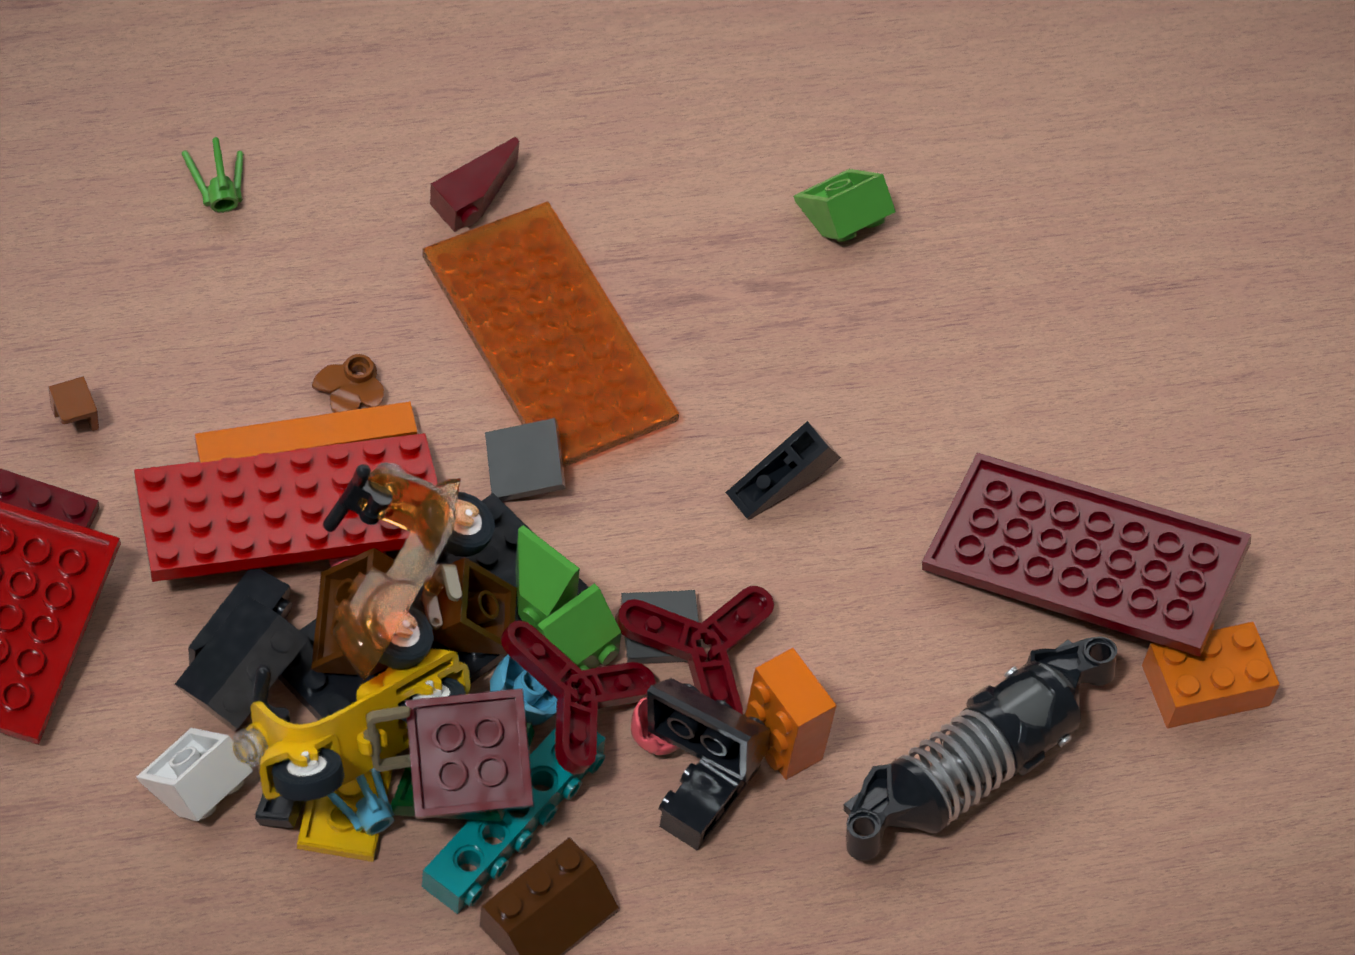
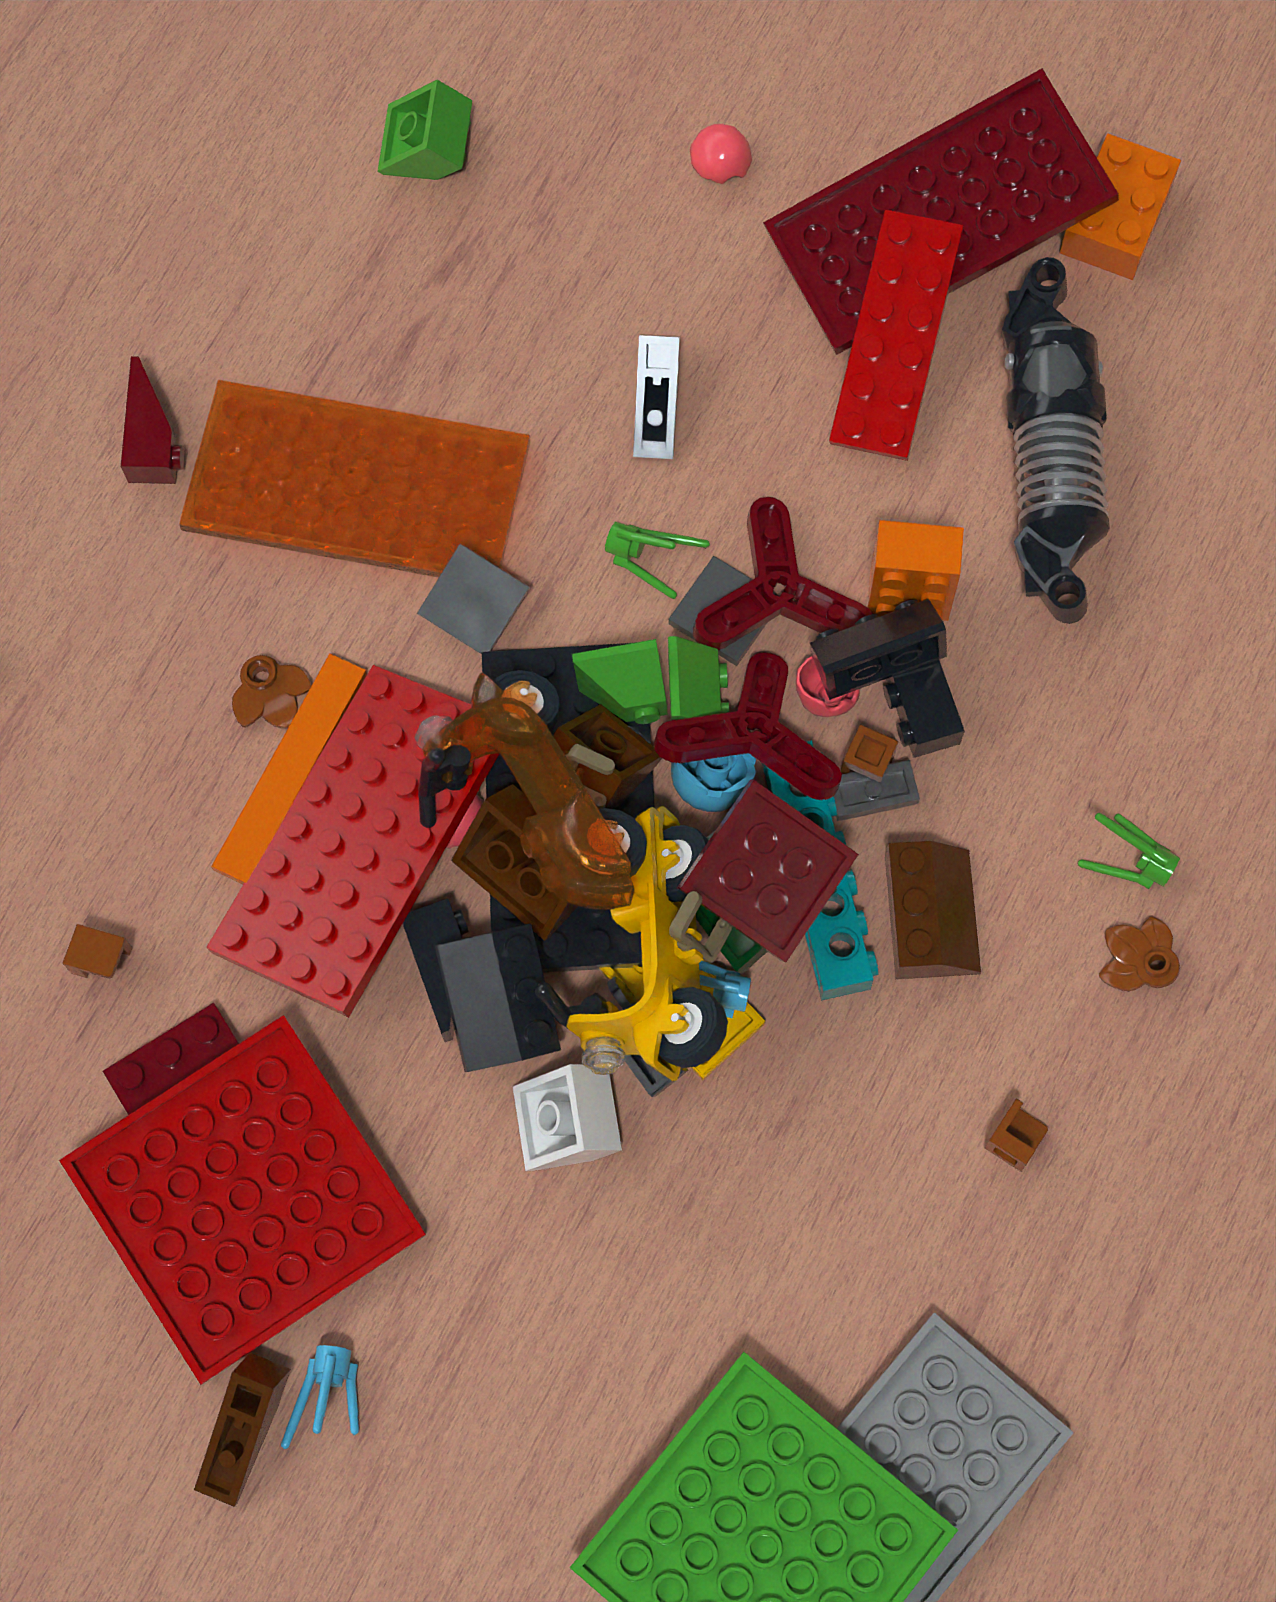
camera: 40 degrees left, 15 degrees up
none -> bright green plant [605,522,710,599]
none -> coral hair [690,124,752,184]
none -> red plate [829,209,964,461]
none -> flat silver plate [834,760,920,821]
none -> dark orange panel [841,724,899,783]

